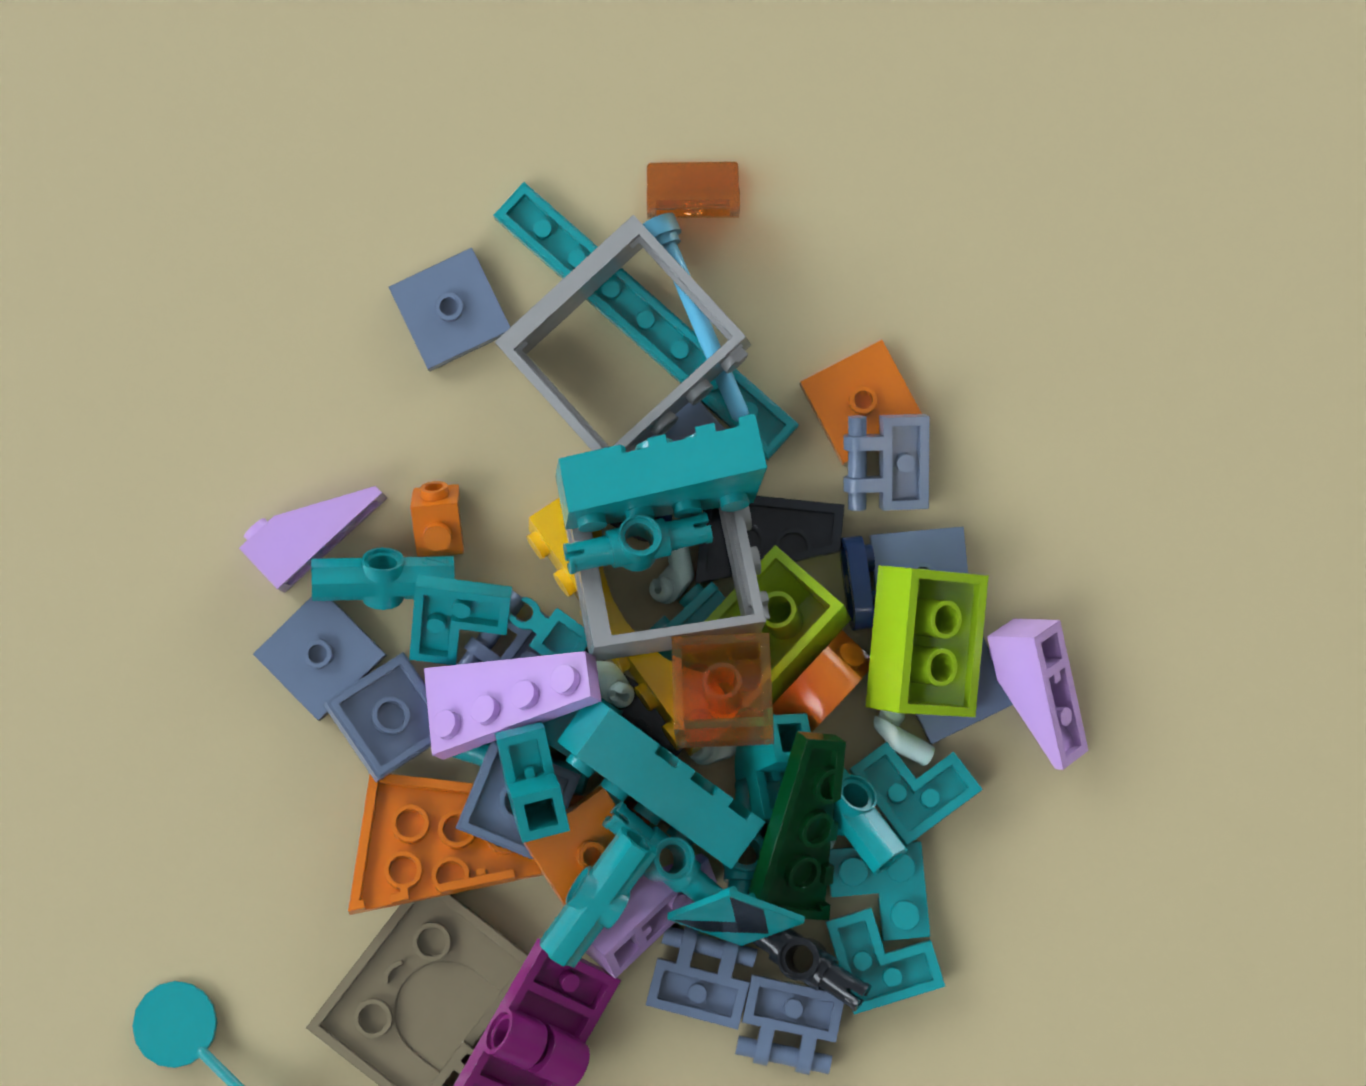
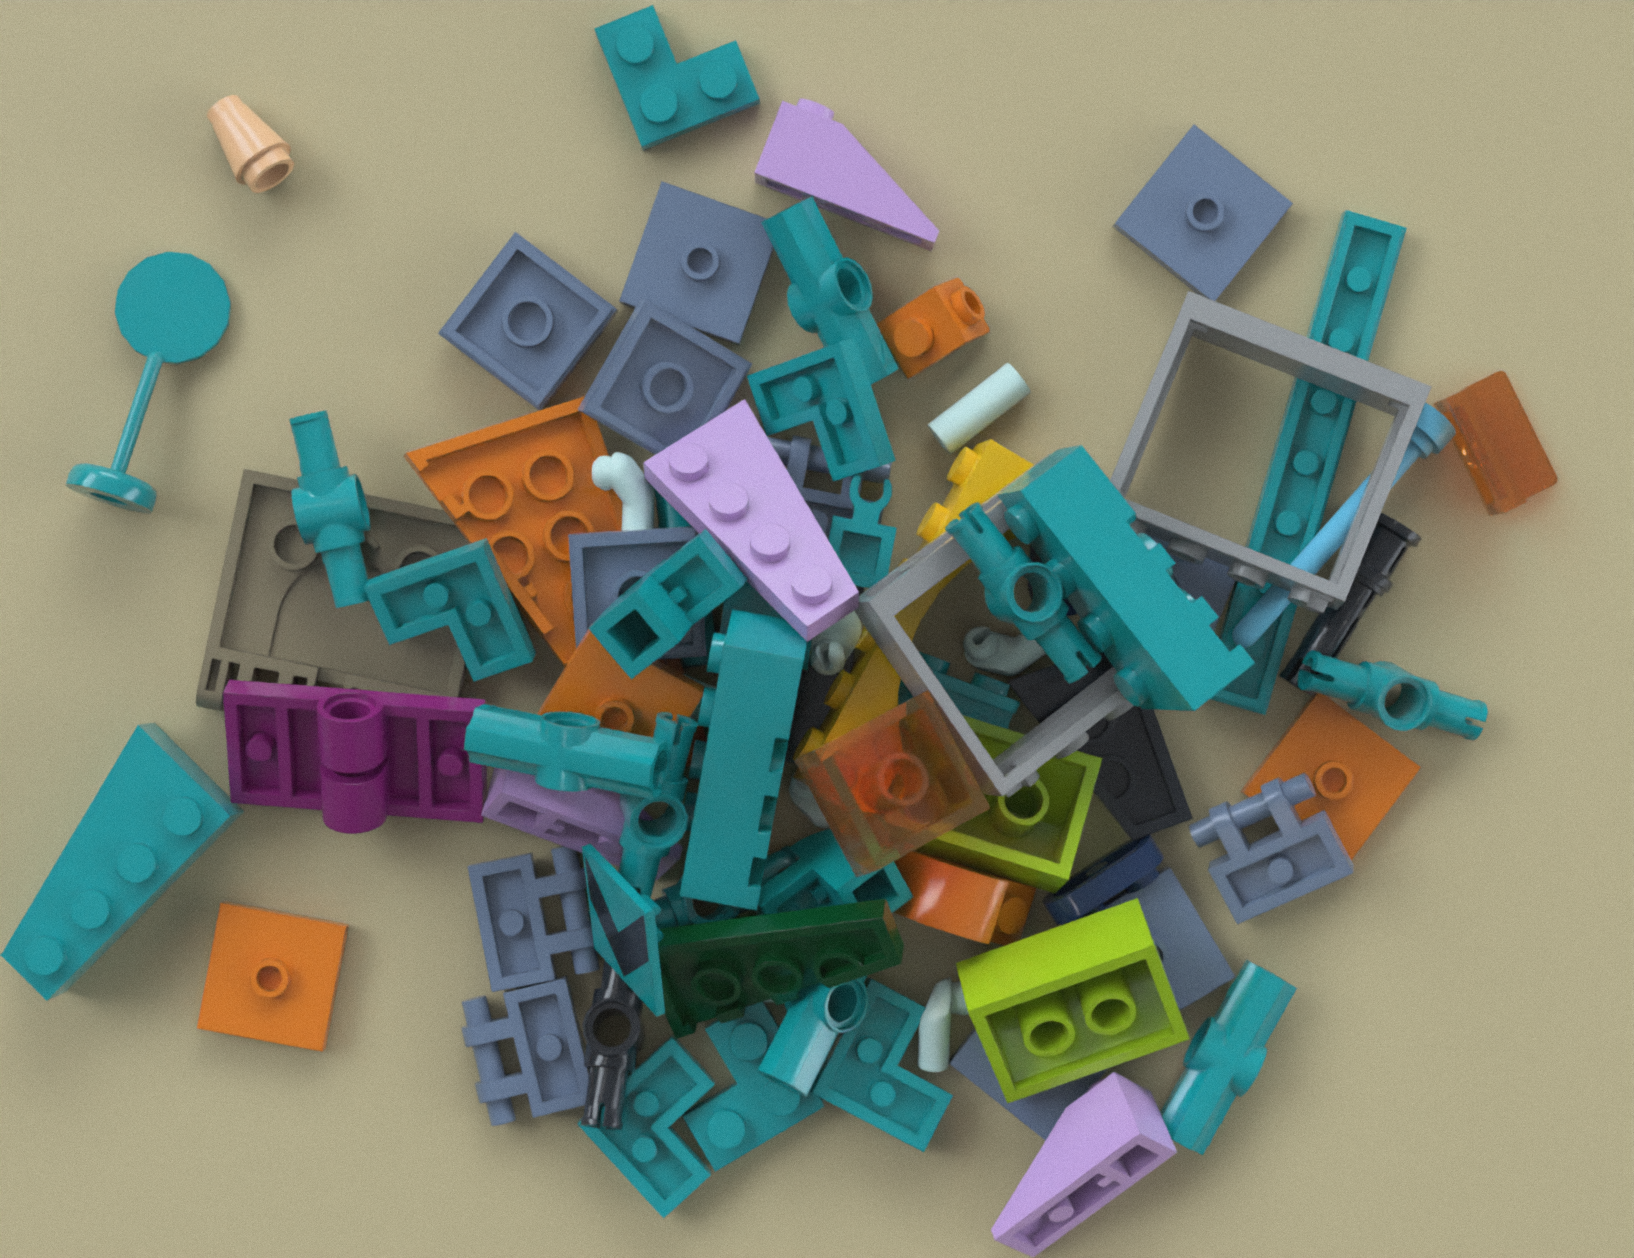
camera: 65 degrees right, 5 degrees up
none -> light nougat cone [207,95,294,193]
none -> teal pin [289,410,371,608]
none -> teal plate [364,538,536,682]
none -> sand blue plate [438,232,618,411]
none -> light aqua arm [592,452,655,530]
none -> teal plate [594,5,760,151]
none -> light aqua axle [927,362,1031,455]
none -> teal piece [1160,959,1297,1155]
none -> black pin [1279,513,1422,697]
none -> teal pin [1297,650,1488,741]

